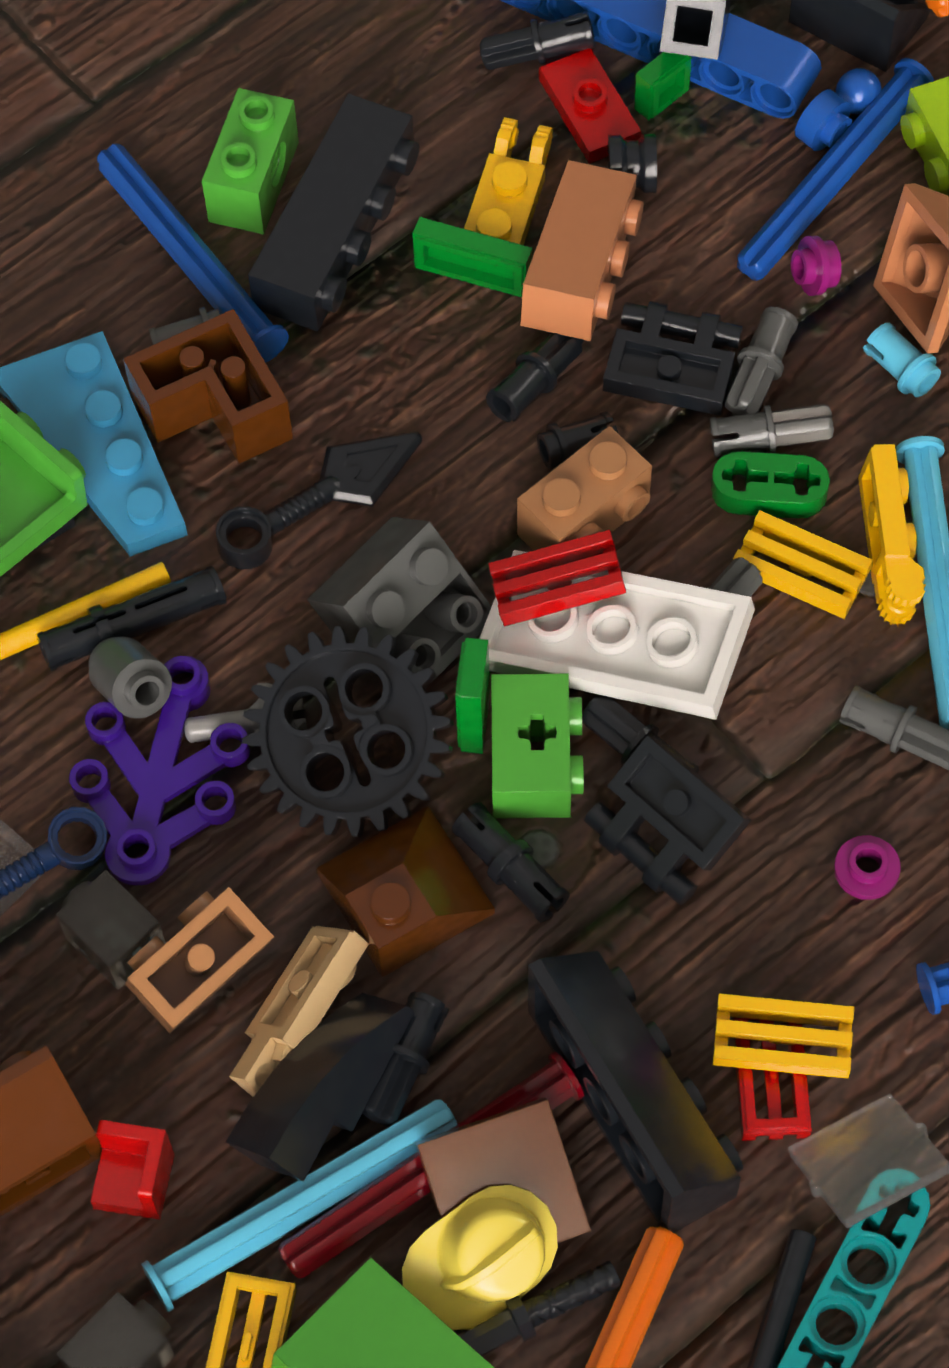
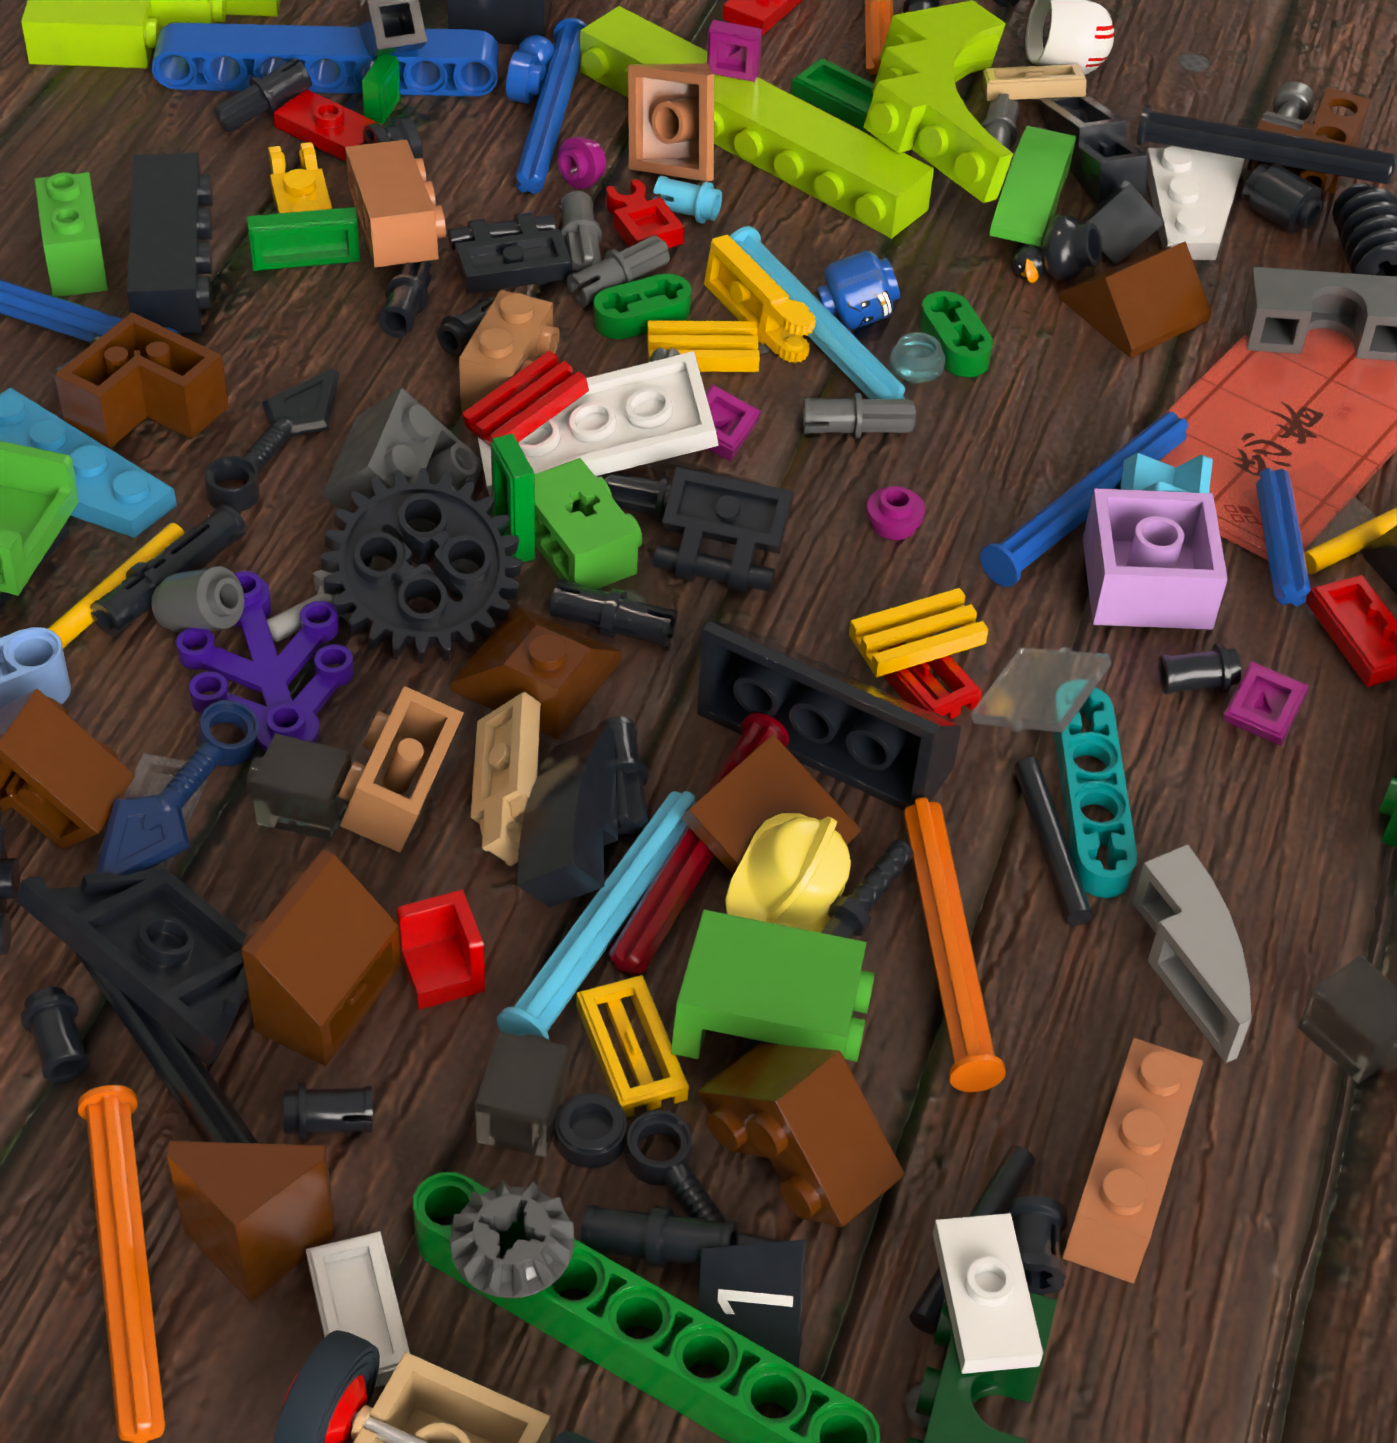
camera: 35 degrees left, 15 degrees down
none -> red plate [606,179,684,248]
none -> magenta tile [706,384,761,462]

